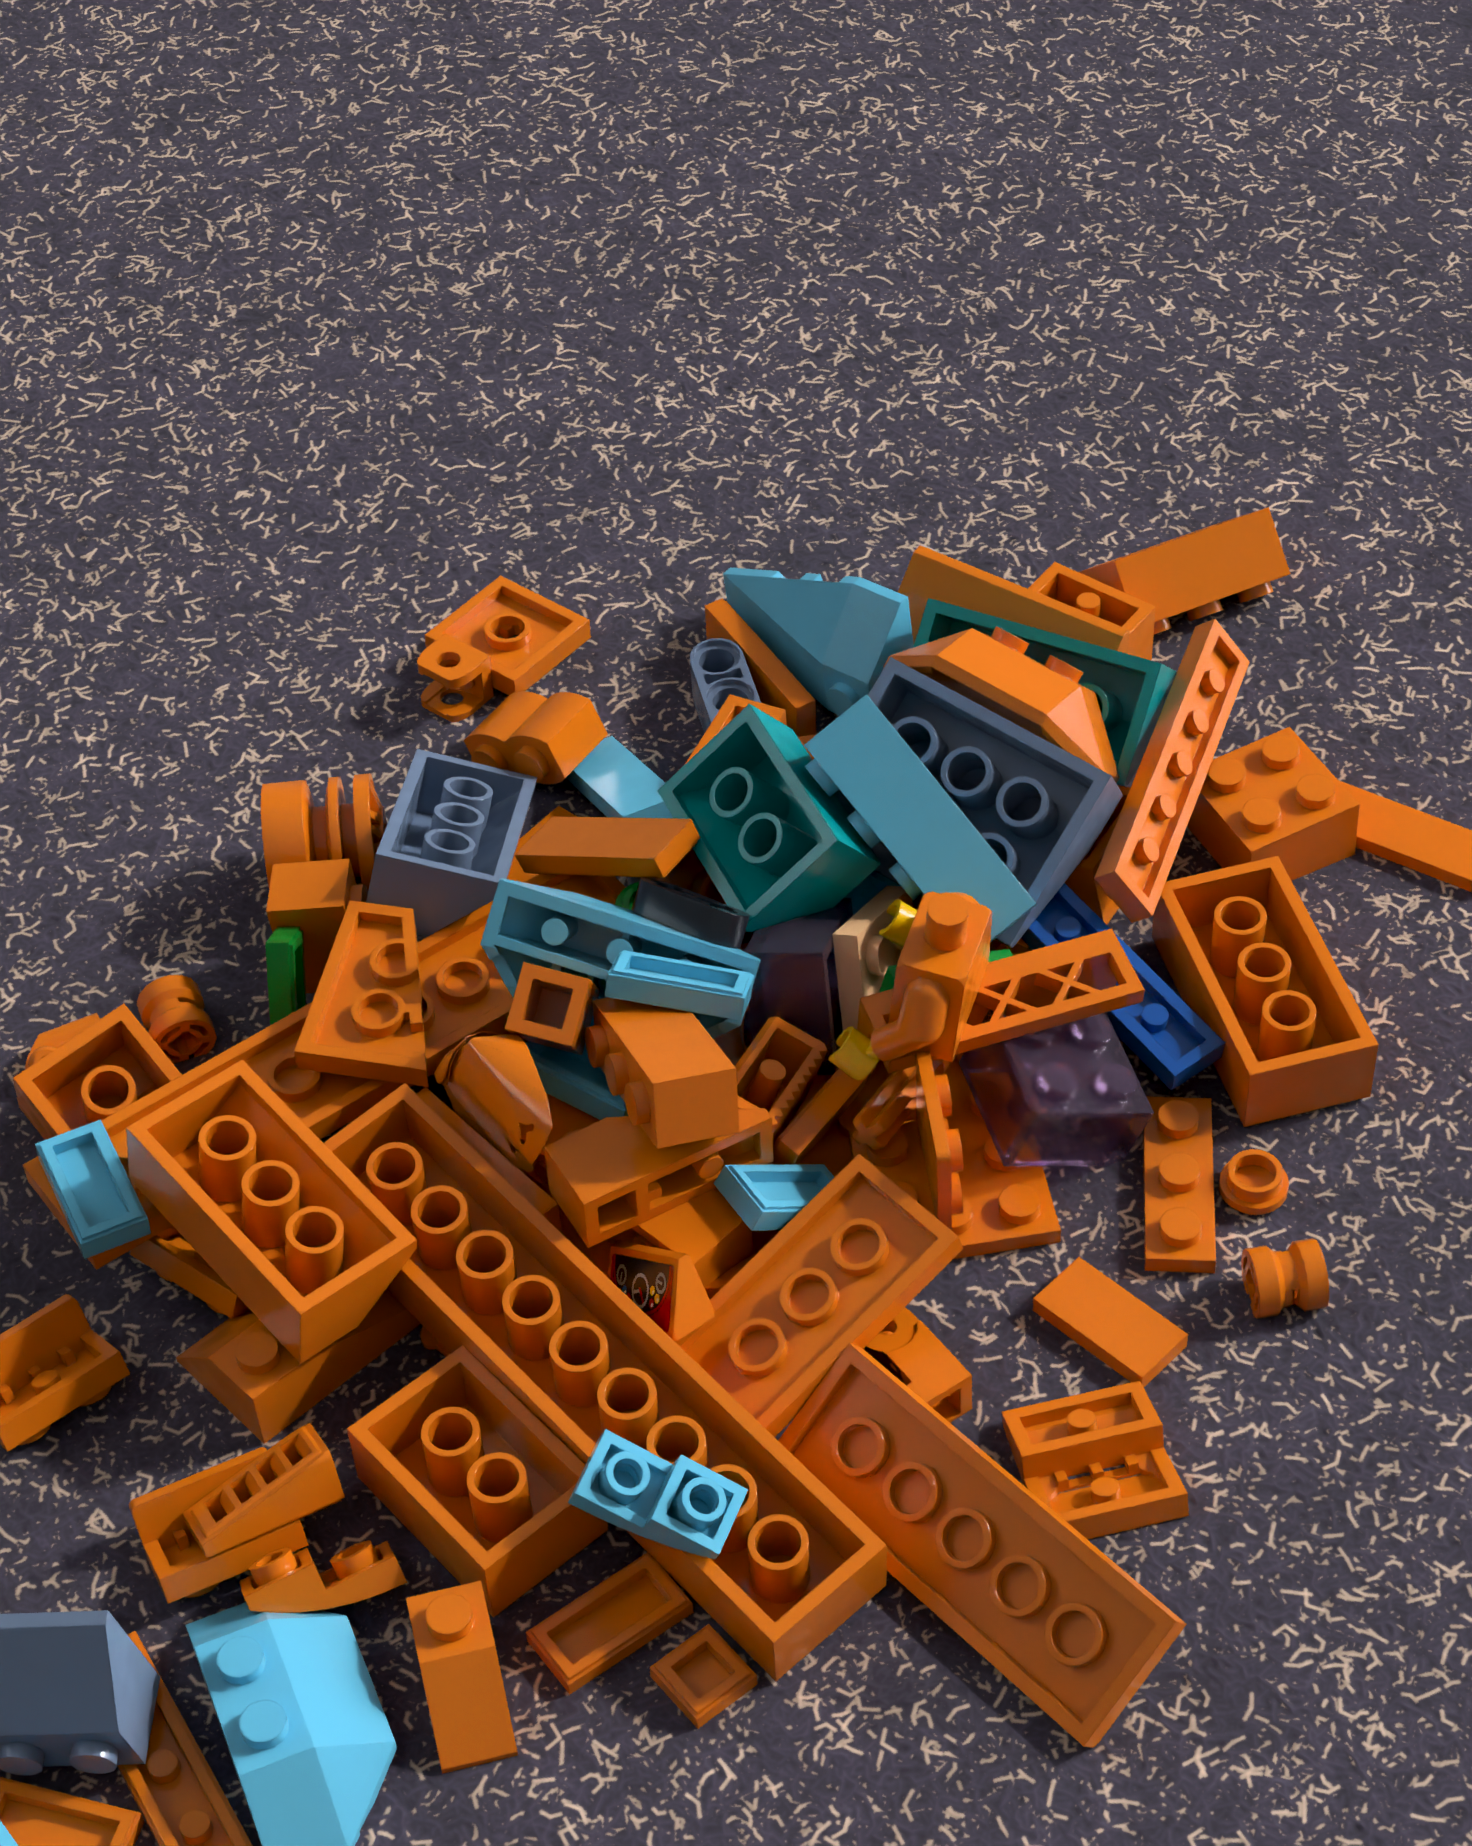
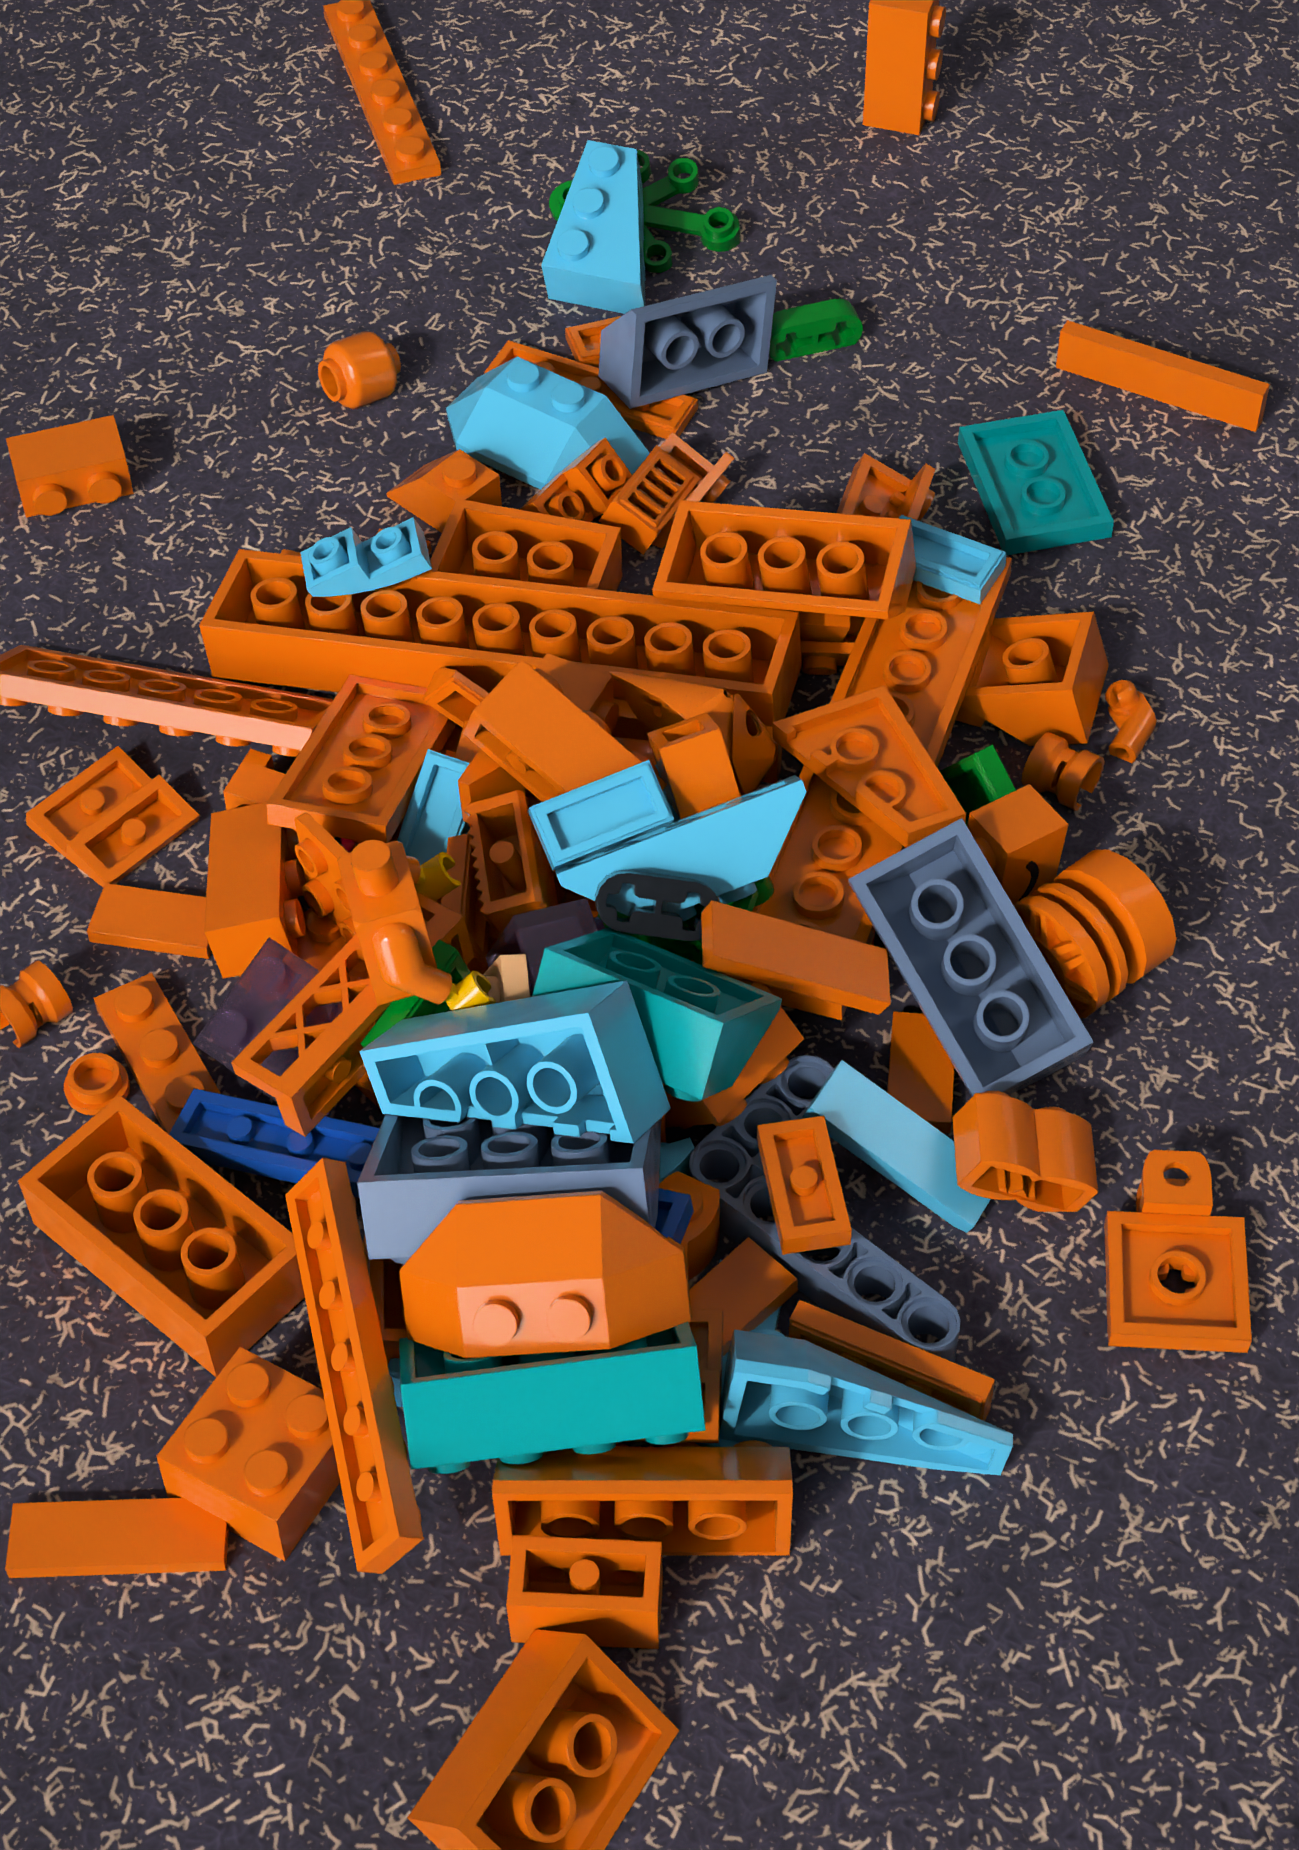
camera: 145 degrees right, 5 degrees up
none -> orange brick [204,801,306,979]

